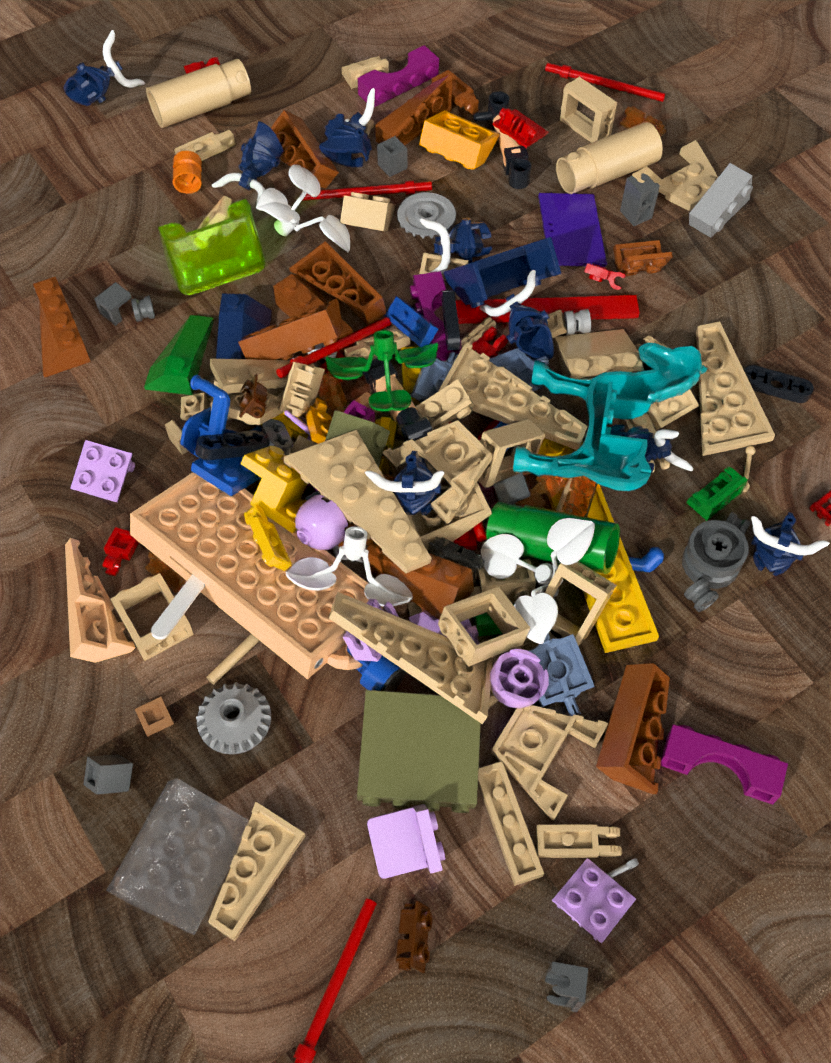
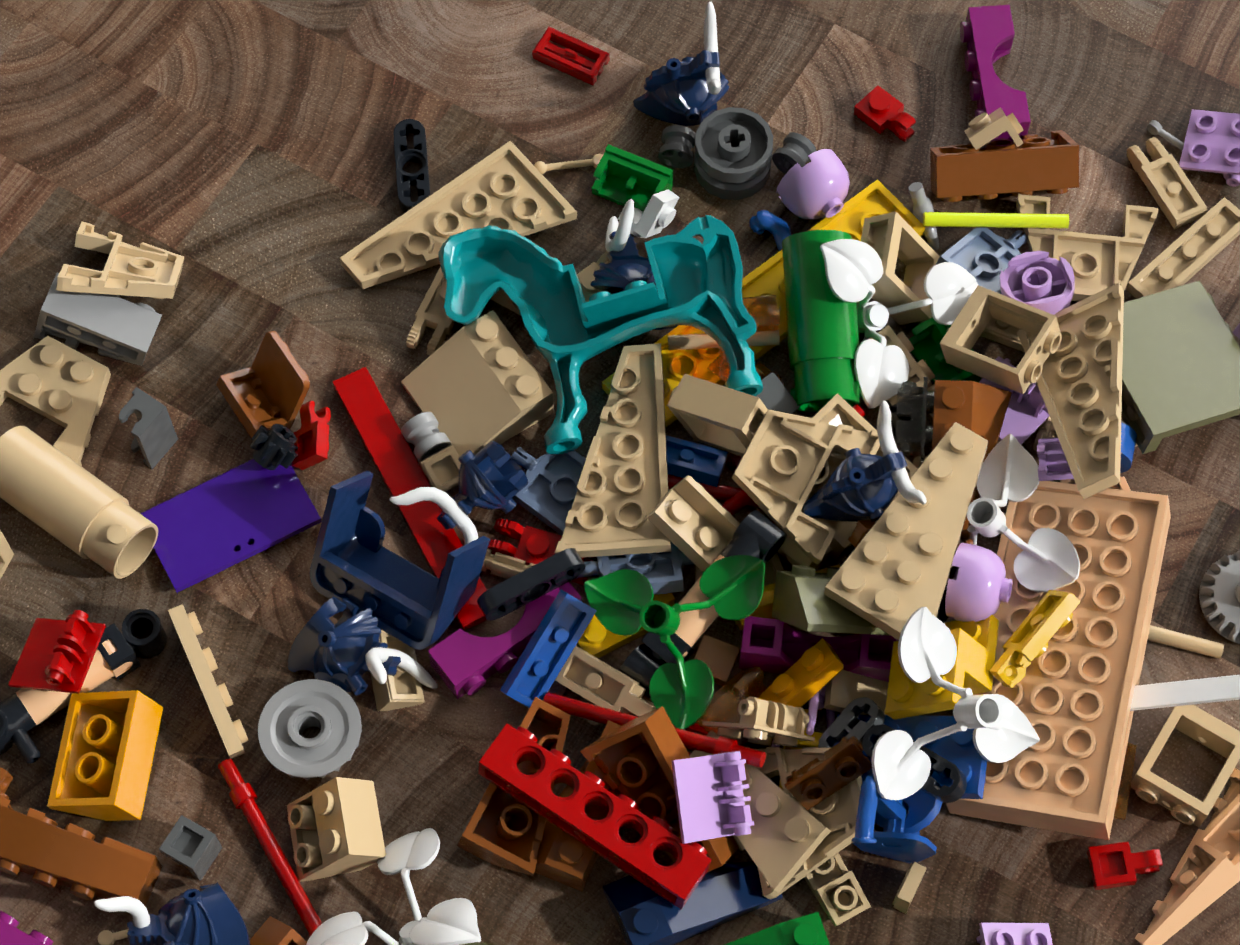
camera: 115 degrees left, 5 degrees up
none -> tan wing [56,222,184,299]
none -> tan wing [168,604,249,759]
none -> black gear [250,424,298,470]
none -> red brick [478,723,712,910]
none -> white bracket [618,189,680,238]
none -> lavender hinge [671,751,754,844]
none -> lavender cylinder [777,149,850,219]
none -> red plate [854,85,916,142]
none -> white plant [871,607,1040,800]
none -> light grey animal [909,182,939,250]
none -> neon yellow bar [923,212,1069,228]
none -> tan bracket [964,107,1024,150]

